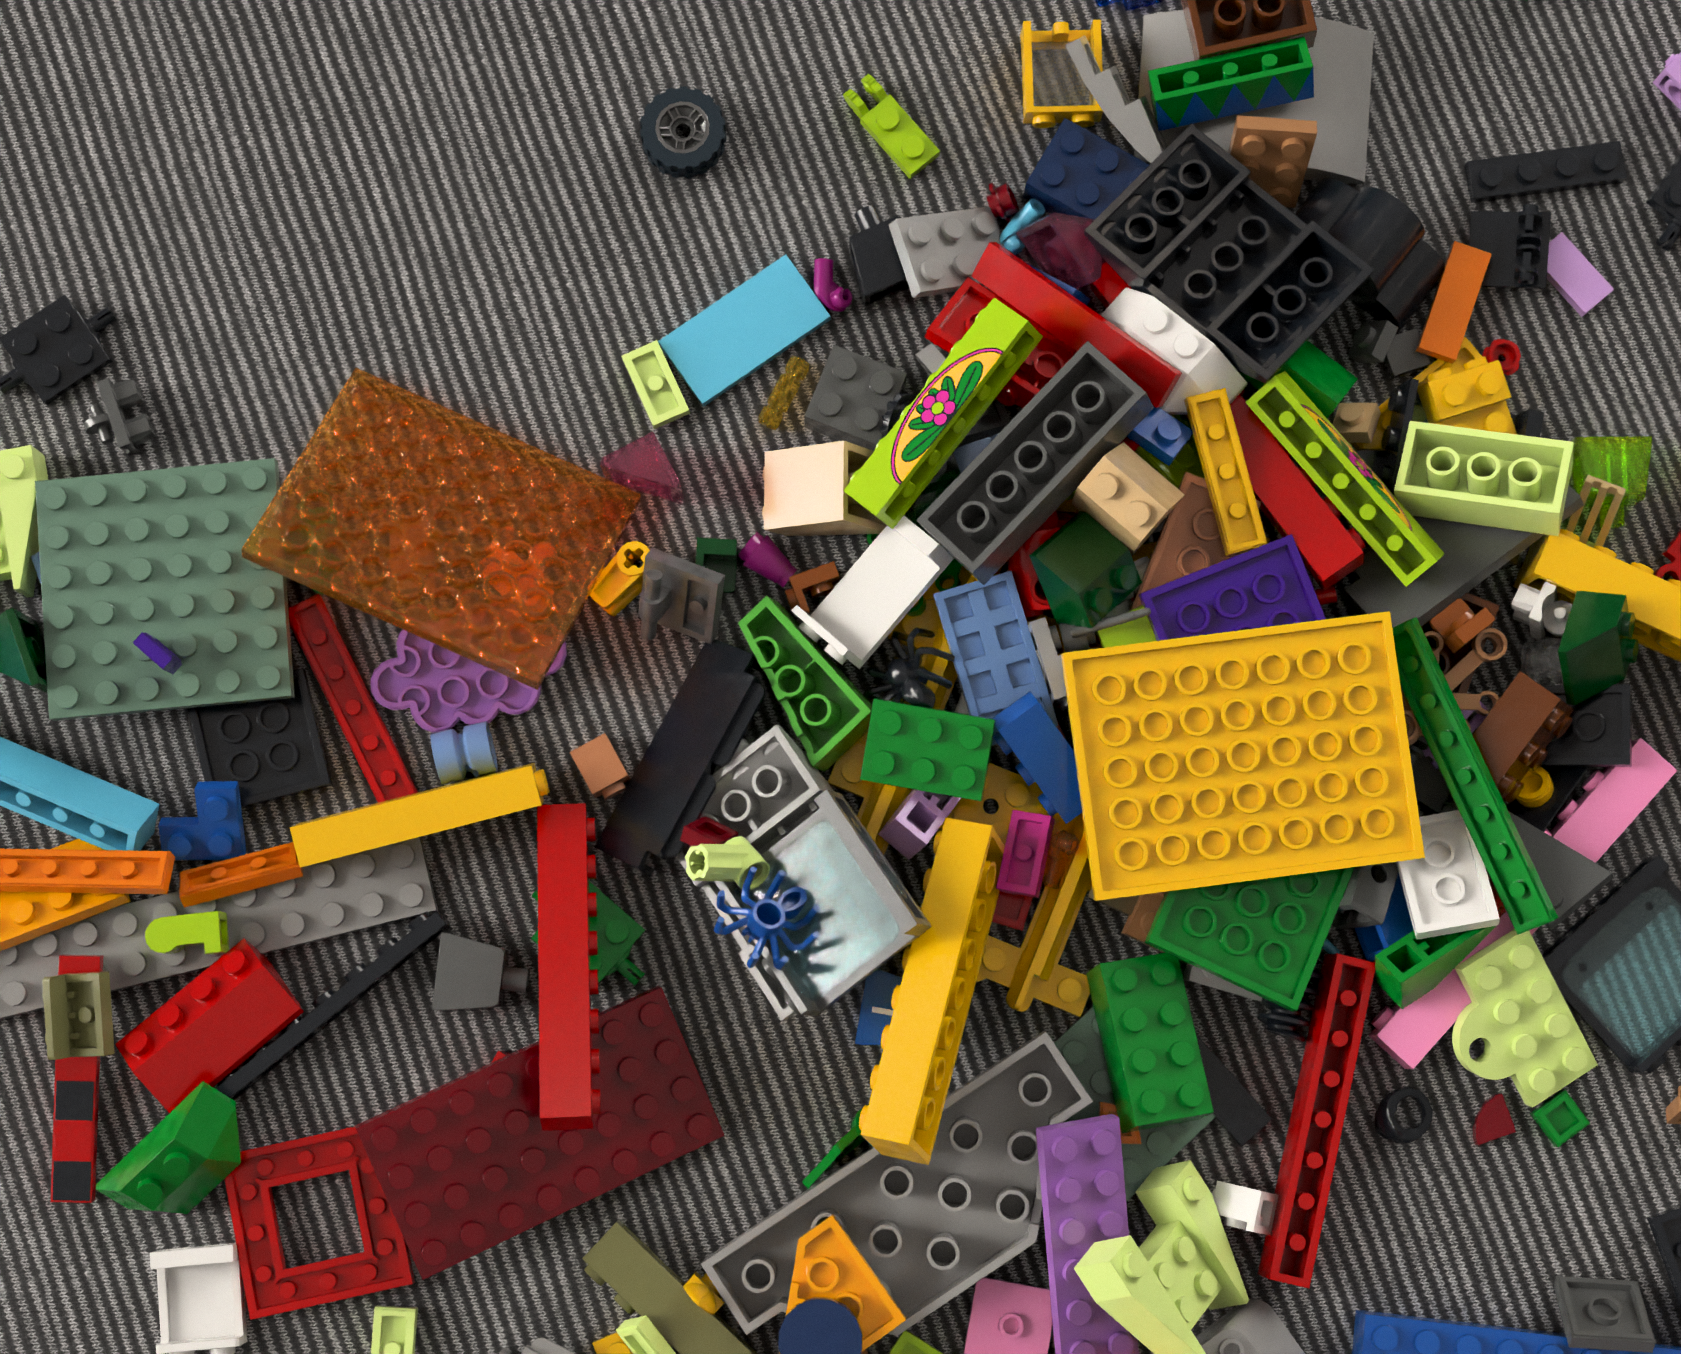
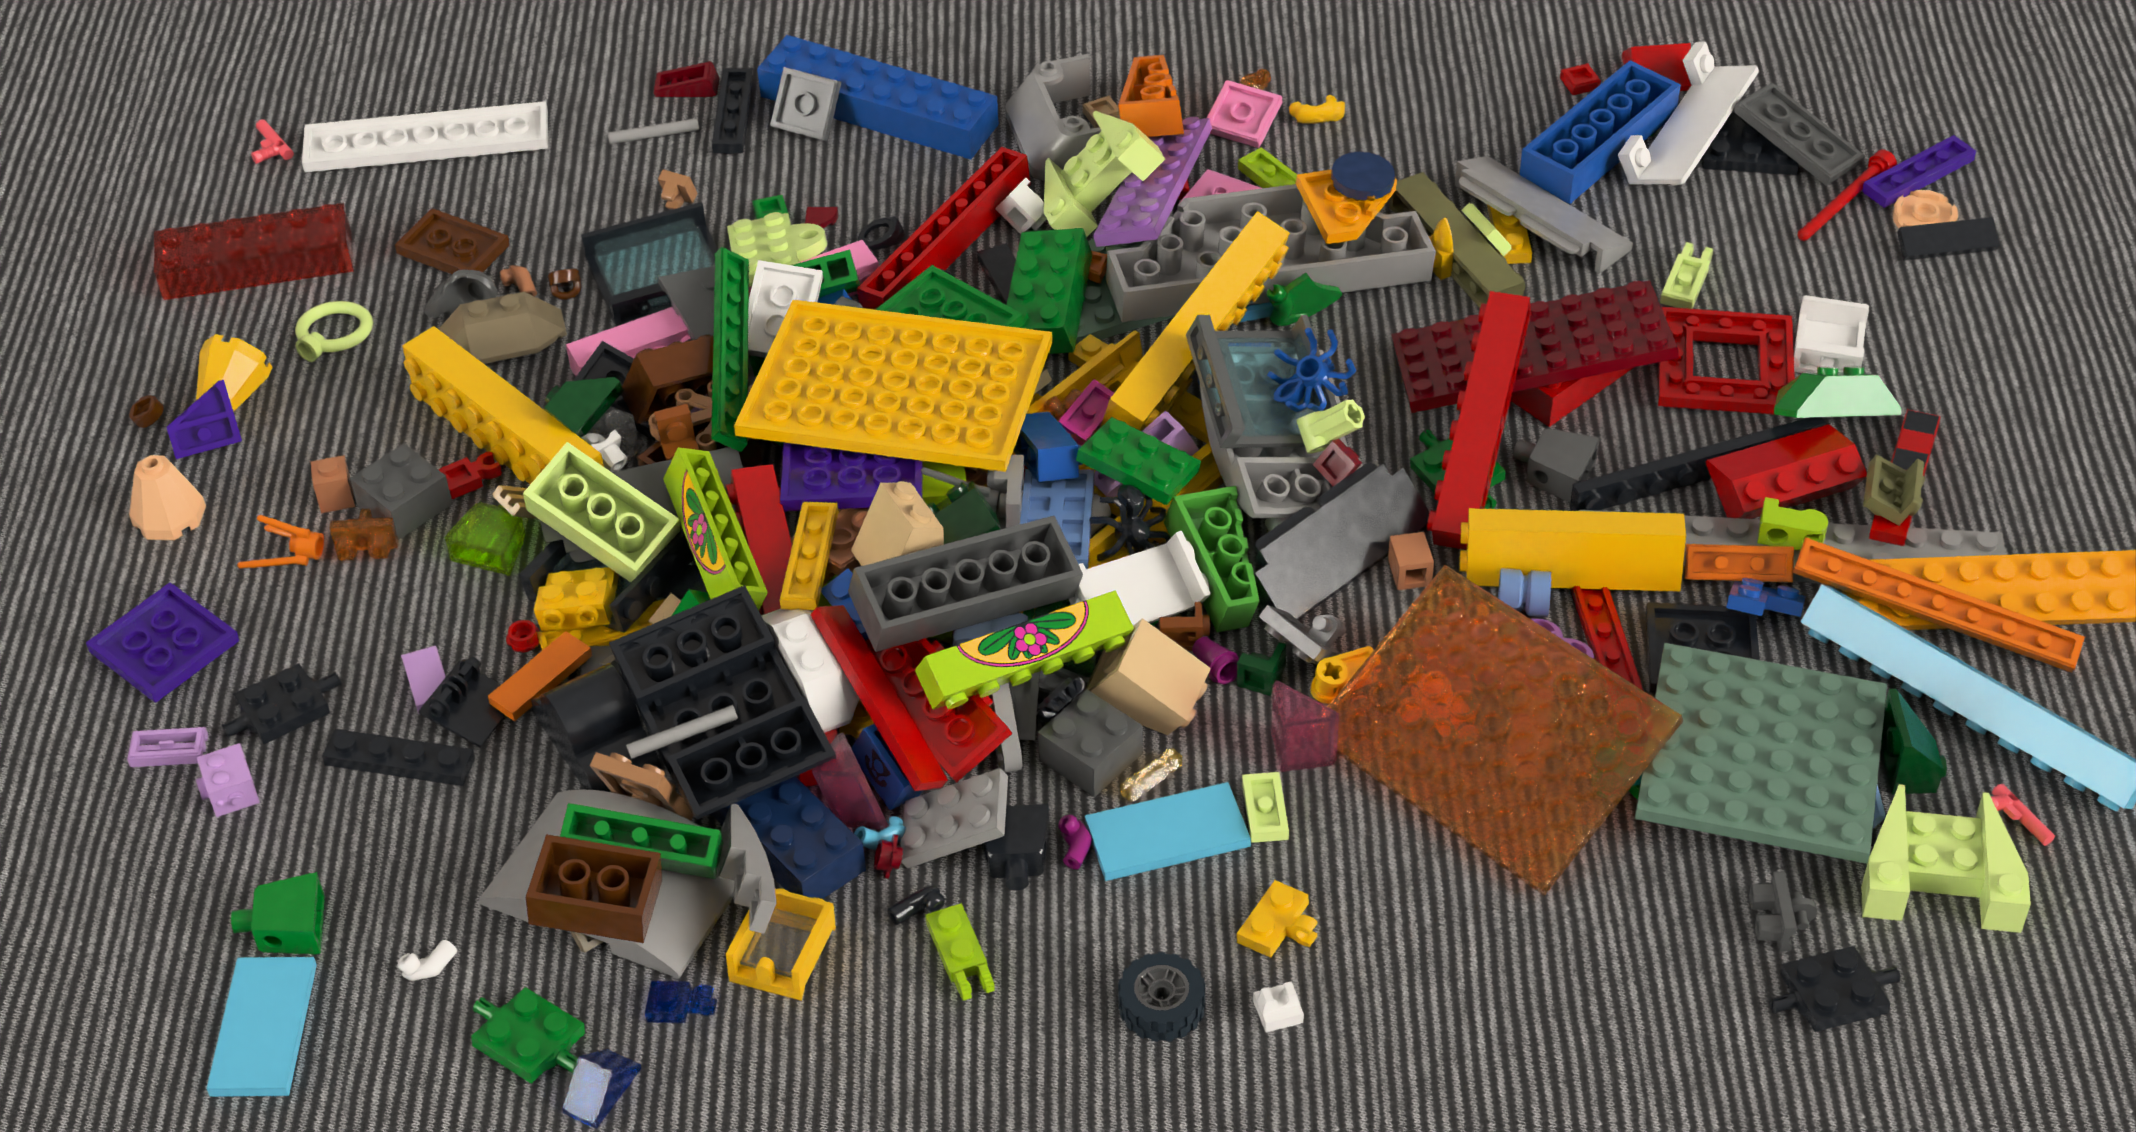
camera: 155 degrees left, 35 degrees down
dark purple tile [133,632,182,674] -> none
none -> light grey bar [626,705,738,759]
none -> black arm [887,885,945,925]
none -> yellow plate [1237,880,1317,958]
none -> white tile [1253,981,1304,1032]

